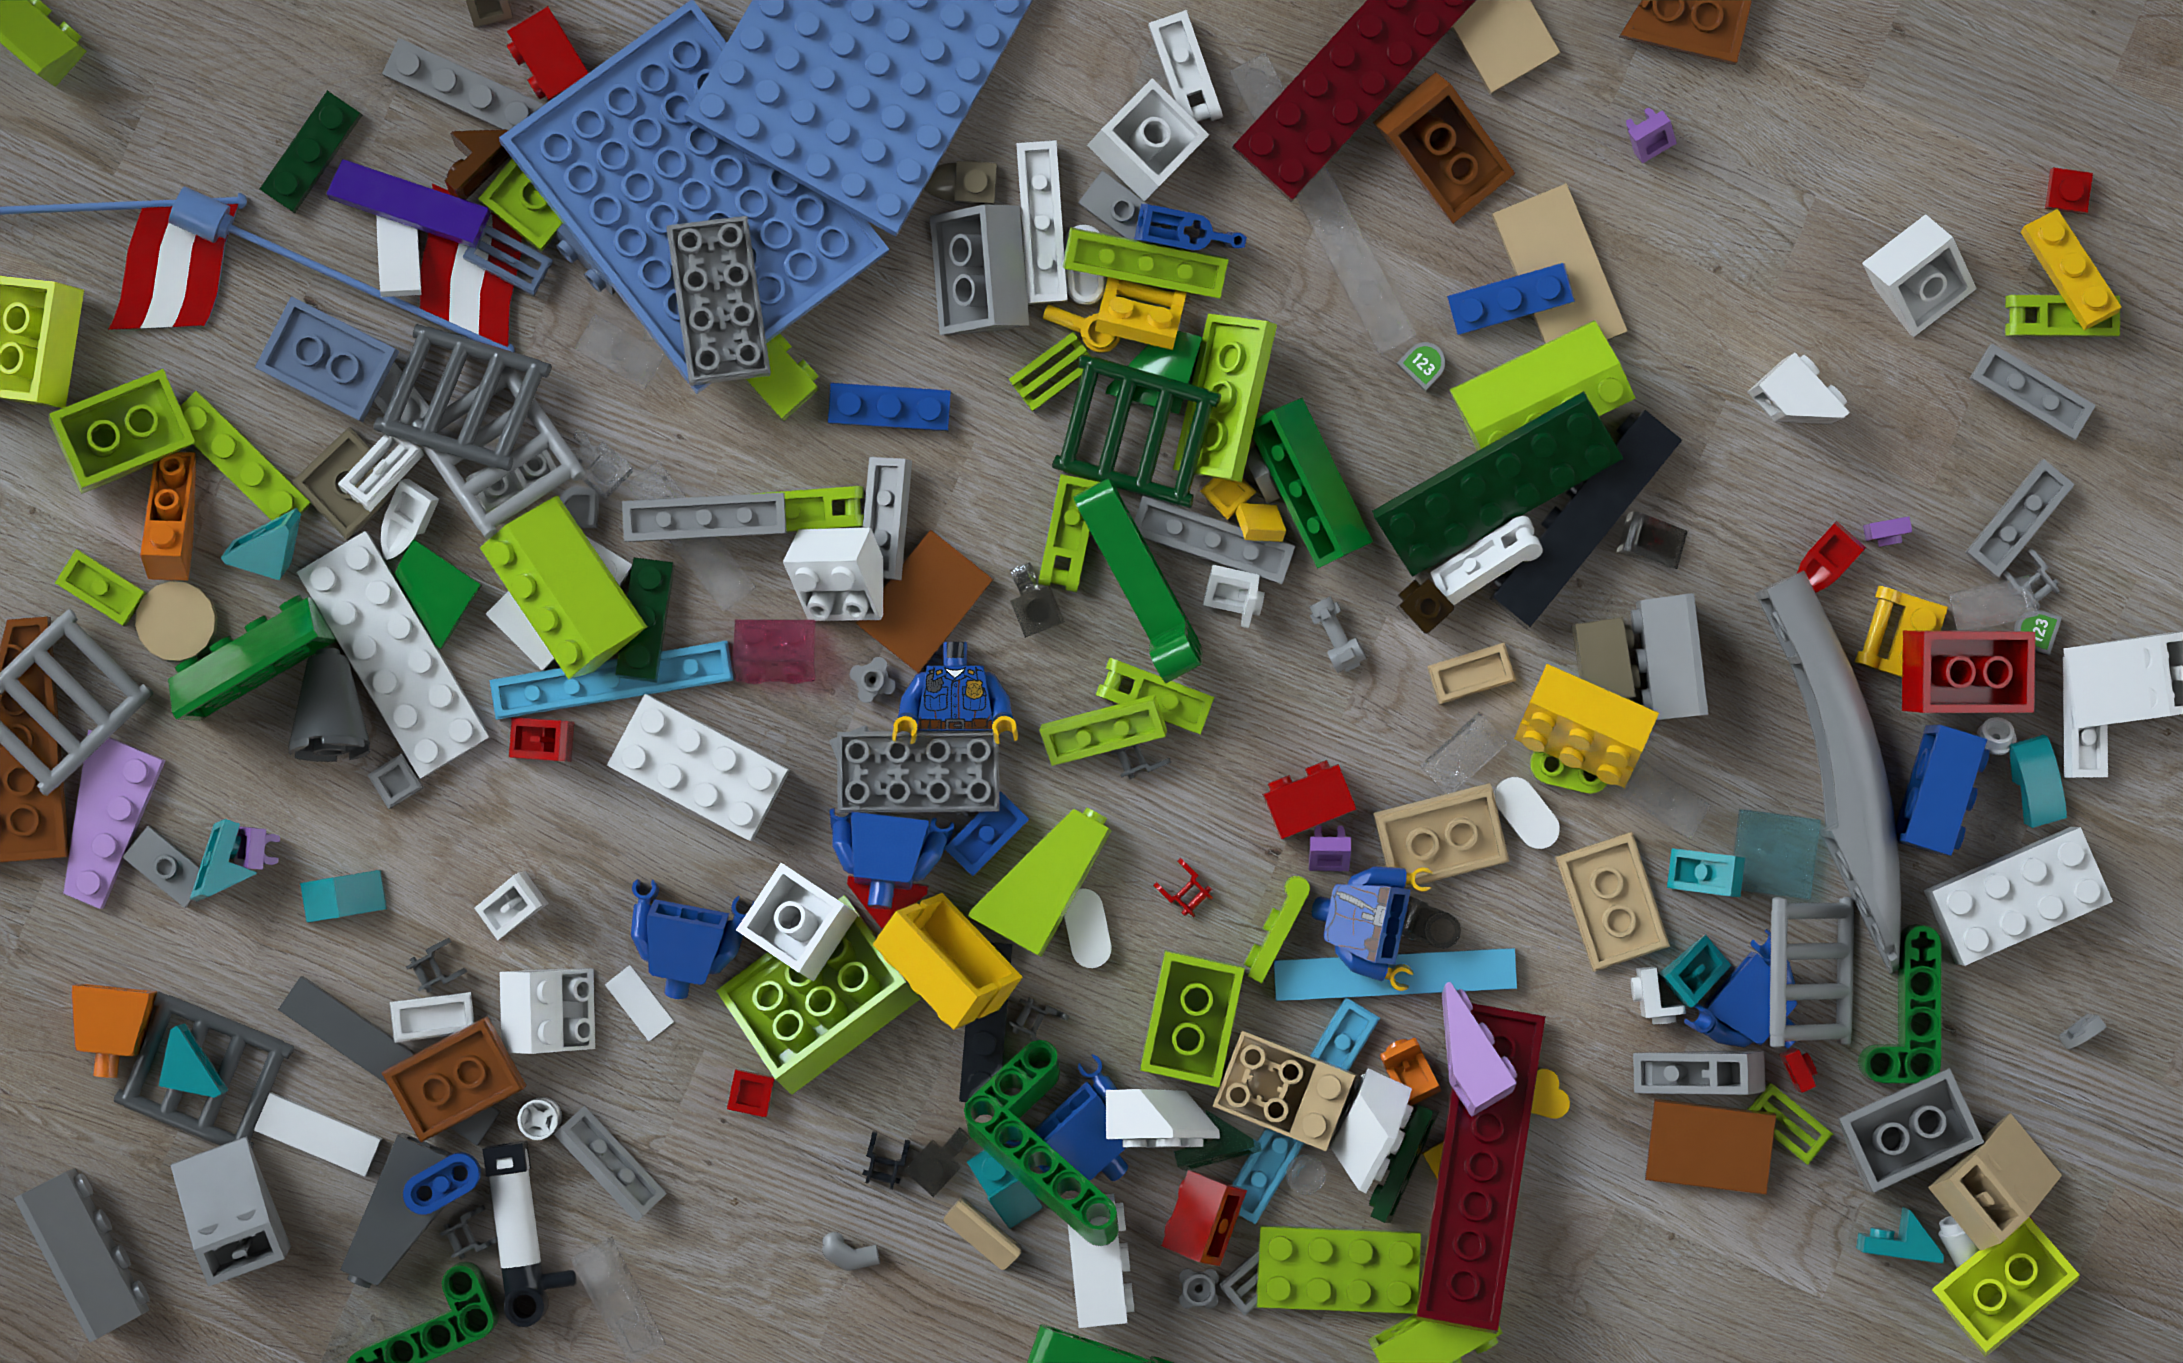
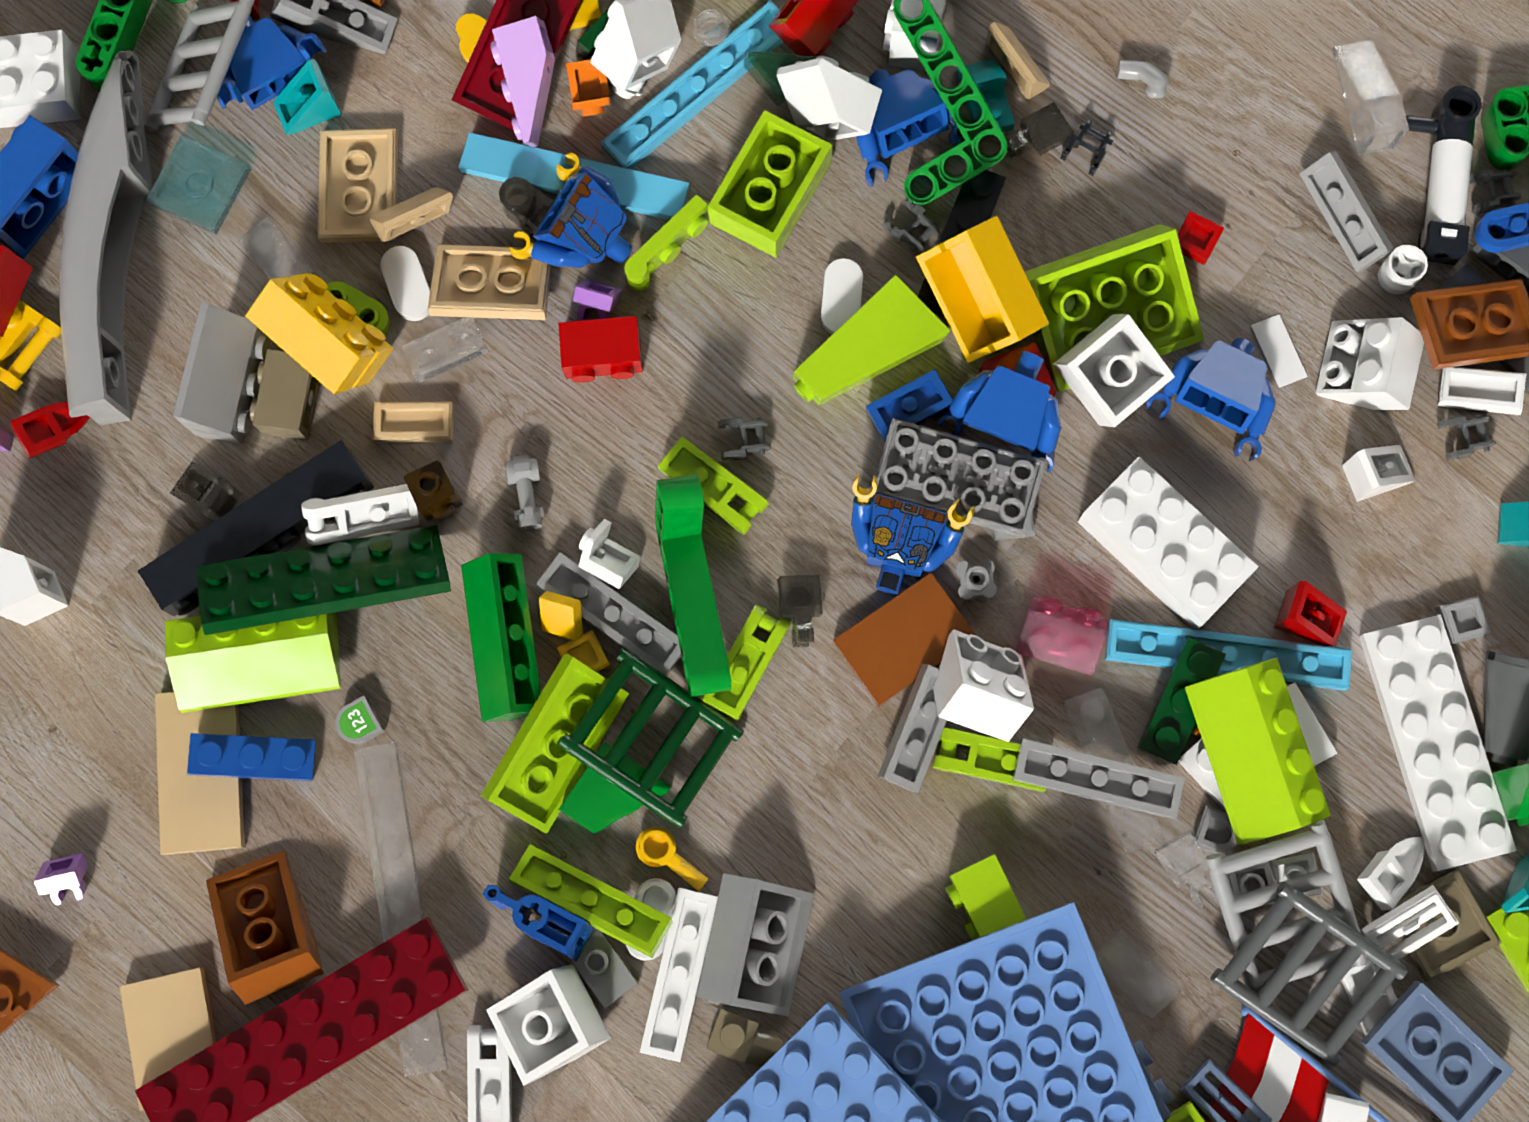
camera: 155 degrees left, 10 degrees down
green slope [395,540,482,649] -> none
light grey tile [666,216,771,386] -> none
blue plate [828,383,951,432] -> none
lime tile [1008,332,1090,412] -> none
lime plate [1039,695,1167,766] -> none
yellow plate [1094,277,1187,350] -> none
red piece [1153,857,1213,918] -> none
tan slope [1213,1031,1358,1151] -> none
light grey tile [1246,447,1280,504] -> none
white bracket [1631,966,1686,1024] -> none
teal slope [1667,848,1745,898] -> none
none -> tan slope [370,187,453,242]

